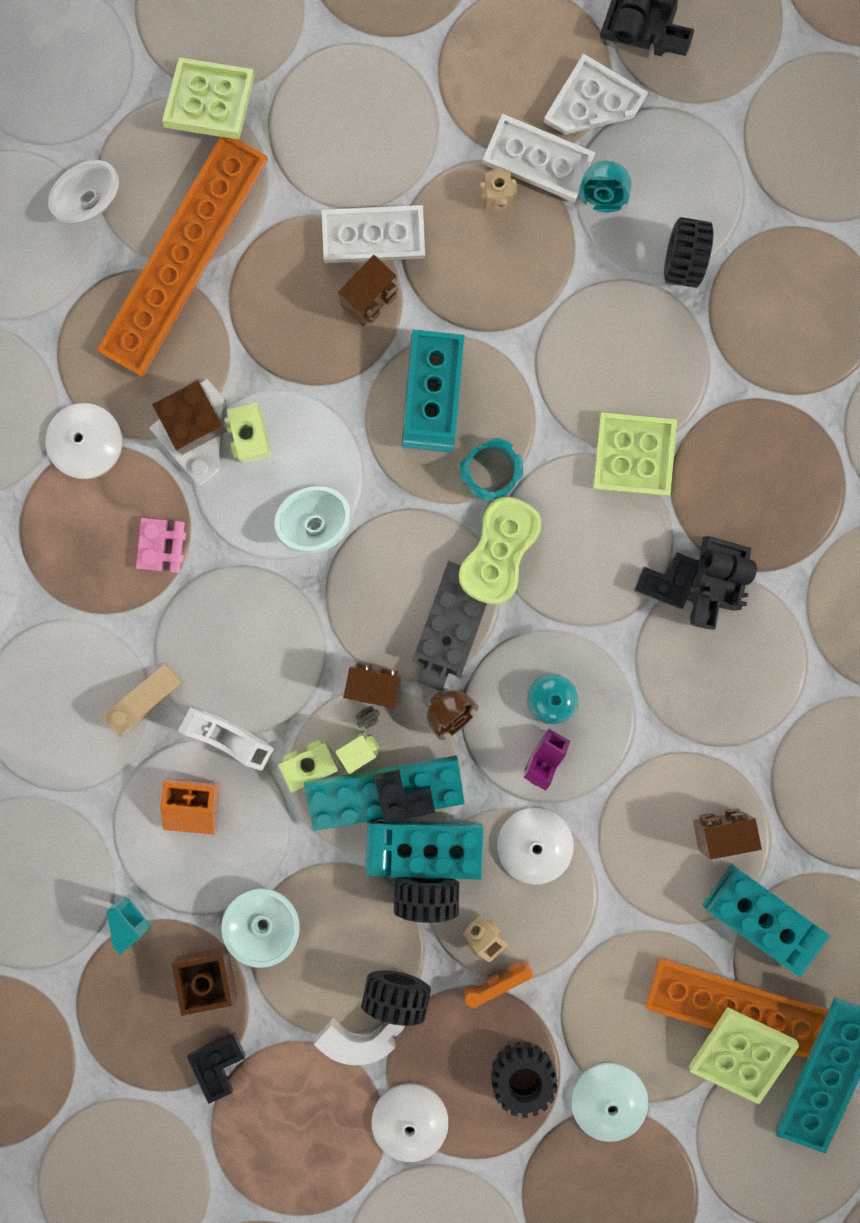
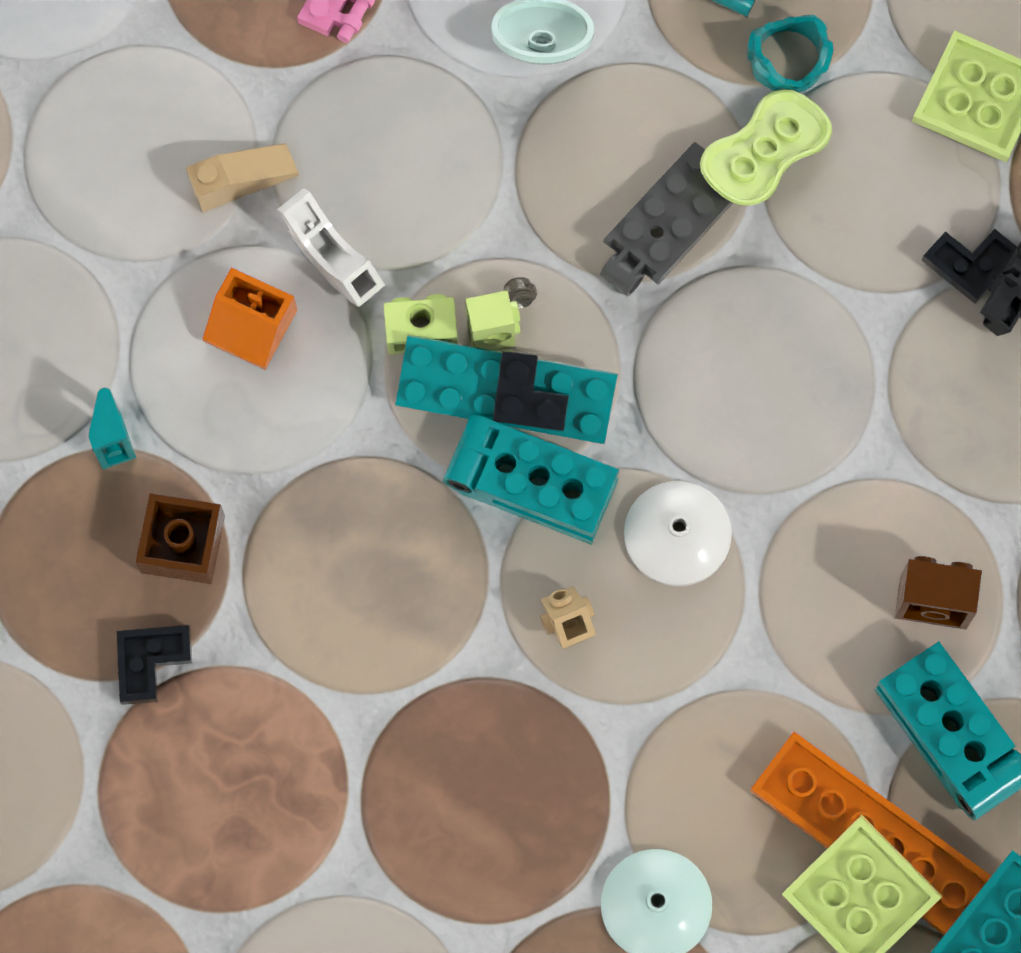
camera: 20 degrees right, 15 degrees down
light aqua dish [222,888,300,968] -> none
white arch [314,1018,405,1065] -> none
reddish brown brick [343,662,402,709] -> none
black tyre [361,970,431,1026] -> none
white dish [372,1083,448,1162] -> none
black tyre [394,877,460,923] -> none
reddish brown cylinder [427,690,478,740] -> none
orange plate [464,962,534,1008] -> none
black tyre [491,1042,558,1118] -> none
magenta brick [523,728,570,791] -> none
teal cylinder [527,674,578,725] -> none

